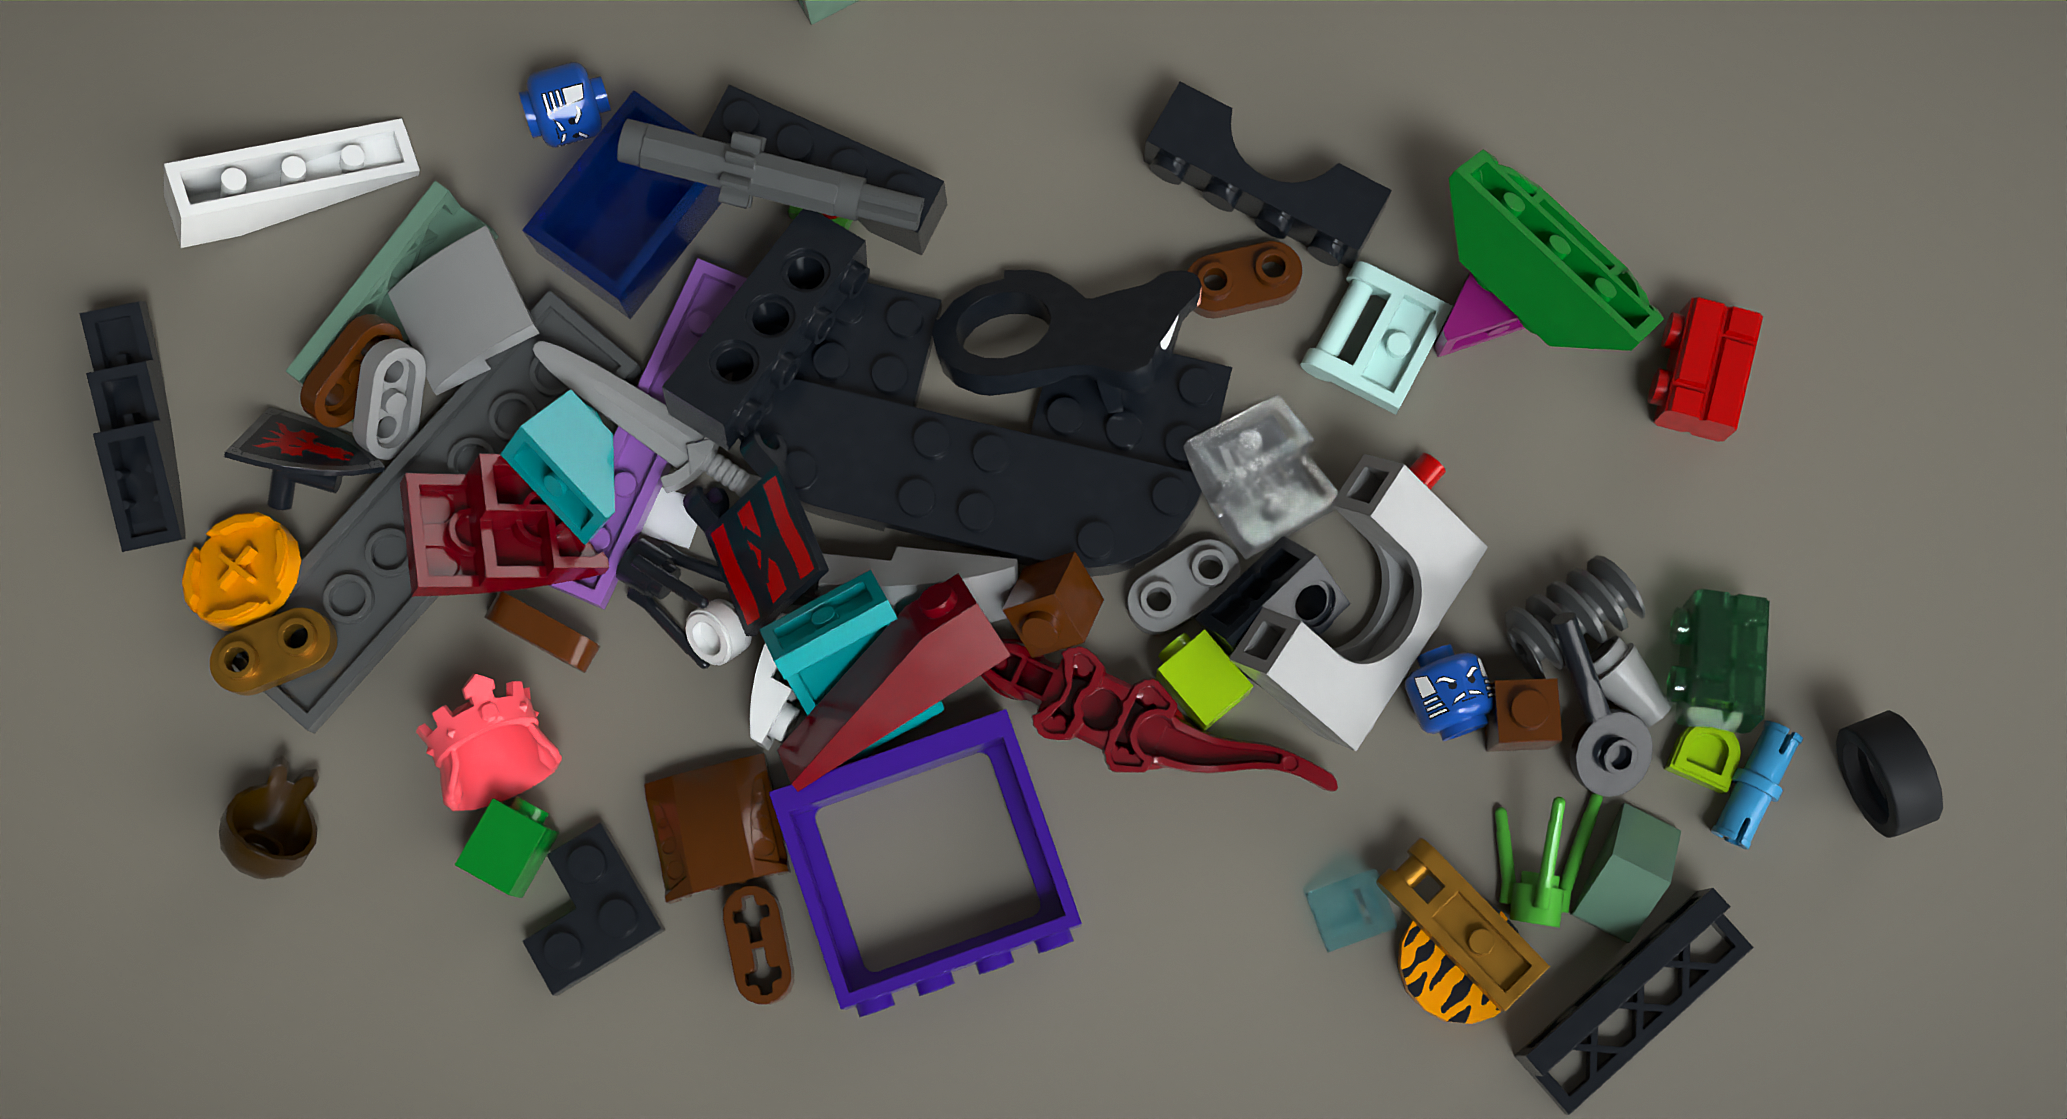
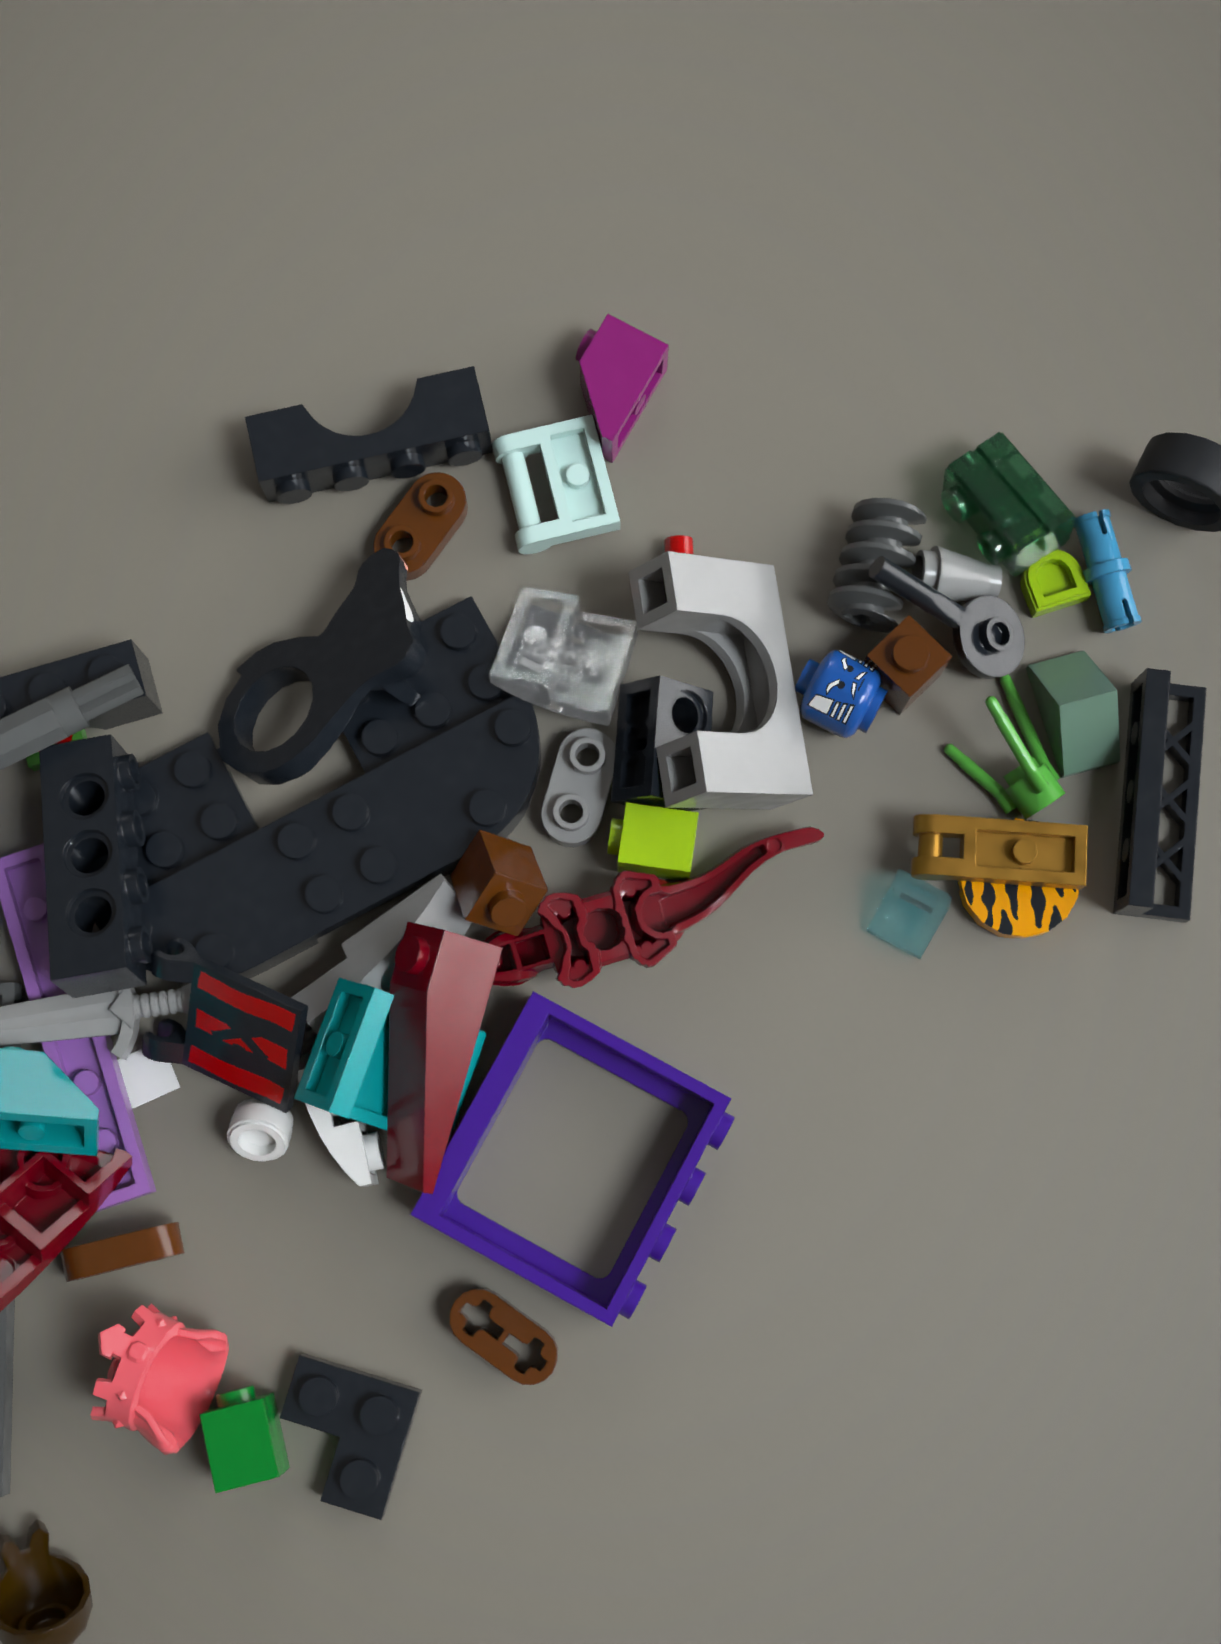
camera: 45 degrees left, 0 degrees up
black plant [616,538,724,669] -> none
reddish brown slope [644,753,791,904] -> none
green wedge [1448,149,1664,351] -> none
red brick [1648,297,1763,442] -> none

